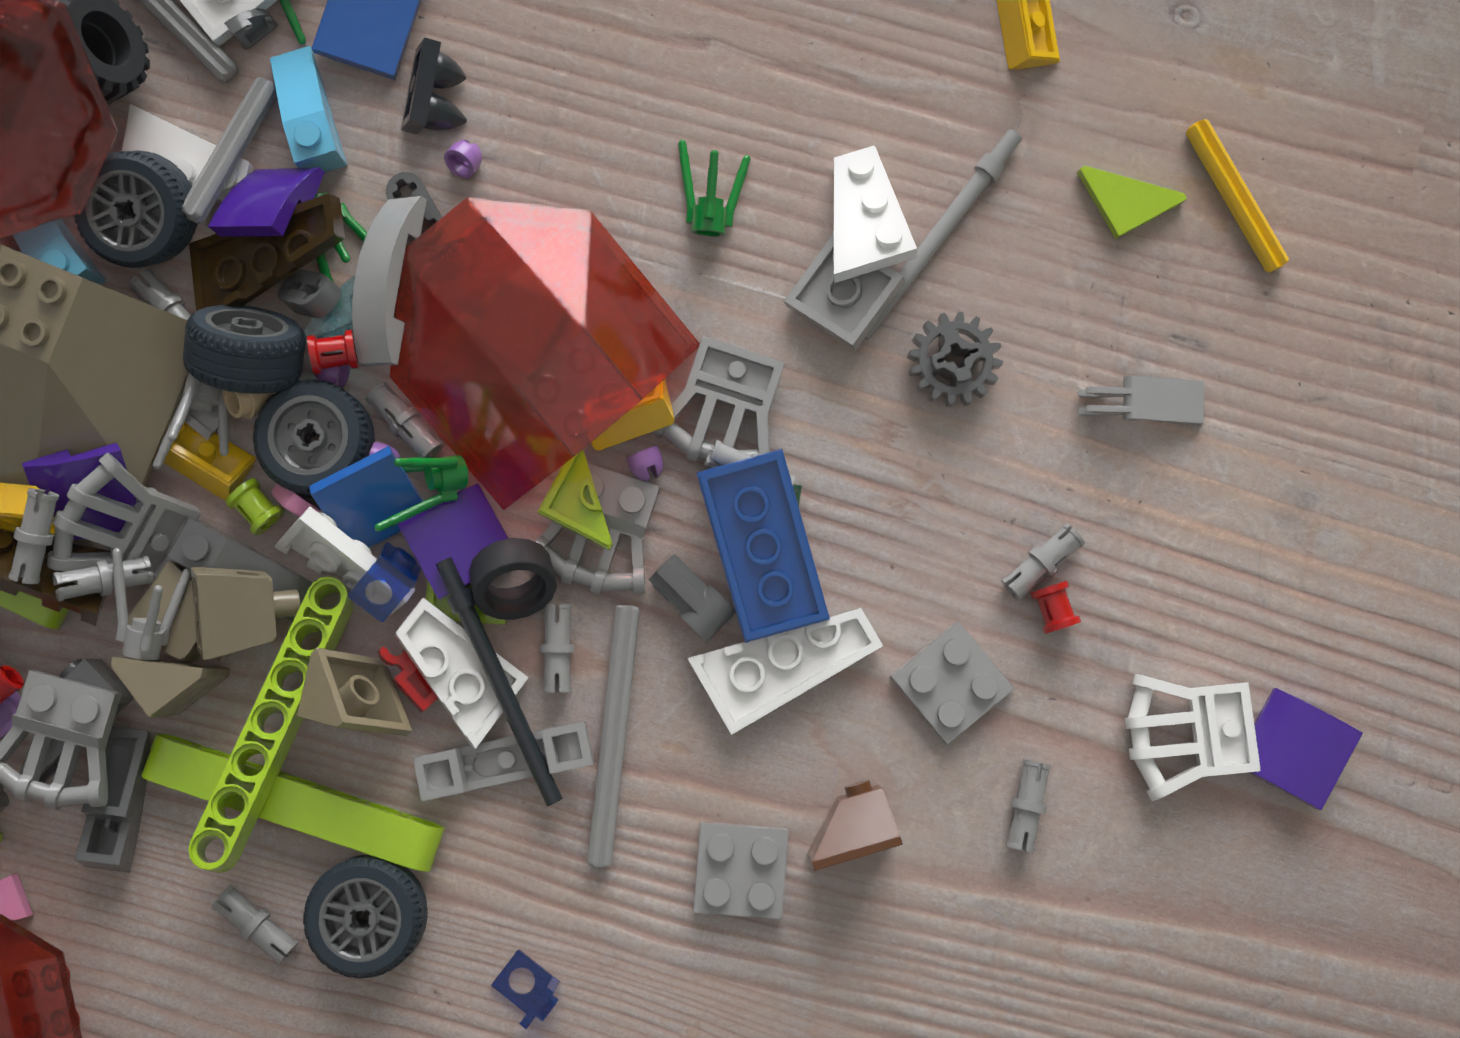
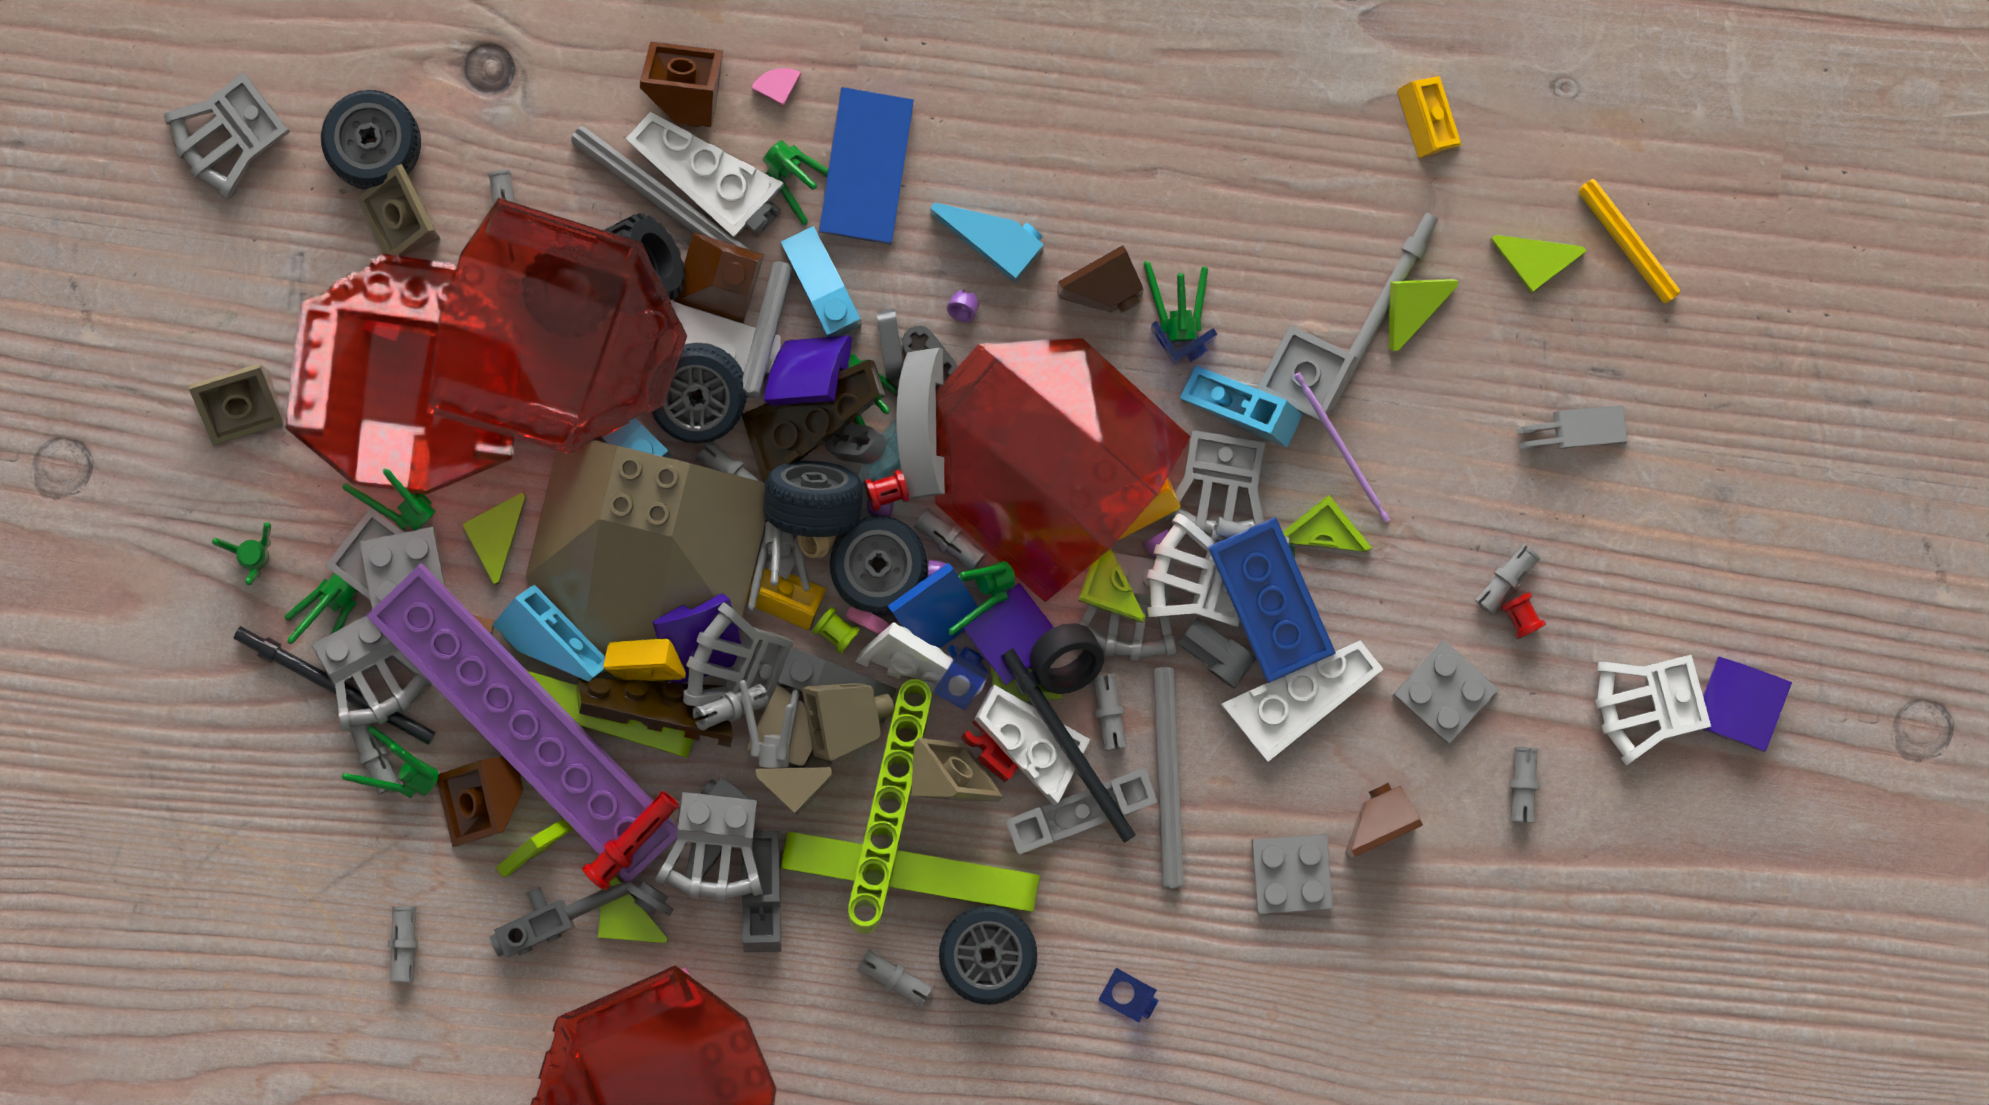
camera: 10 degrees left, 0 degrees up
light grey pin [8,488,59,584] -> none
black tile [401,37,467,135] -> none
white wing [834,145,917,283] -> none
dark grey gear [907,312,1003,407] -> none
none -> reddish brown slope [673,232,764,324]
none -> dark grey beam [877,309,903,380]
none -> medium azure slope [930,202,1044,283]
none -> reddish brown slope [1057,245,1144,313]
none -> white plate [1146,514,1240,627]
none -> clear blue bracket [1150,321,1218,365]
none -> medium azure slope [1180,365,1303,447]
none -> lime tile [1283,495,1372,552]
none -> lavender piece [1294,372,1390,523]
none -> lime tile [1388,279,1458,351]

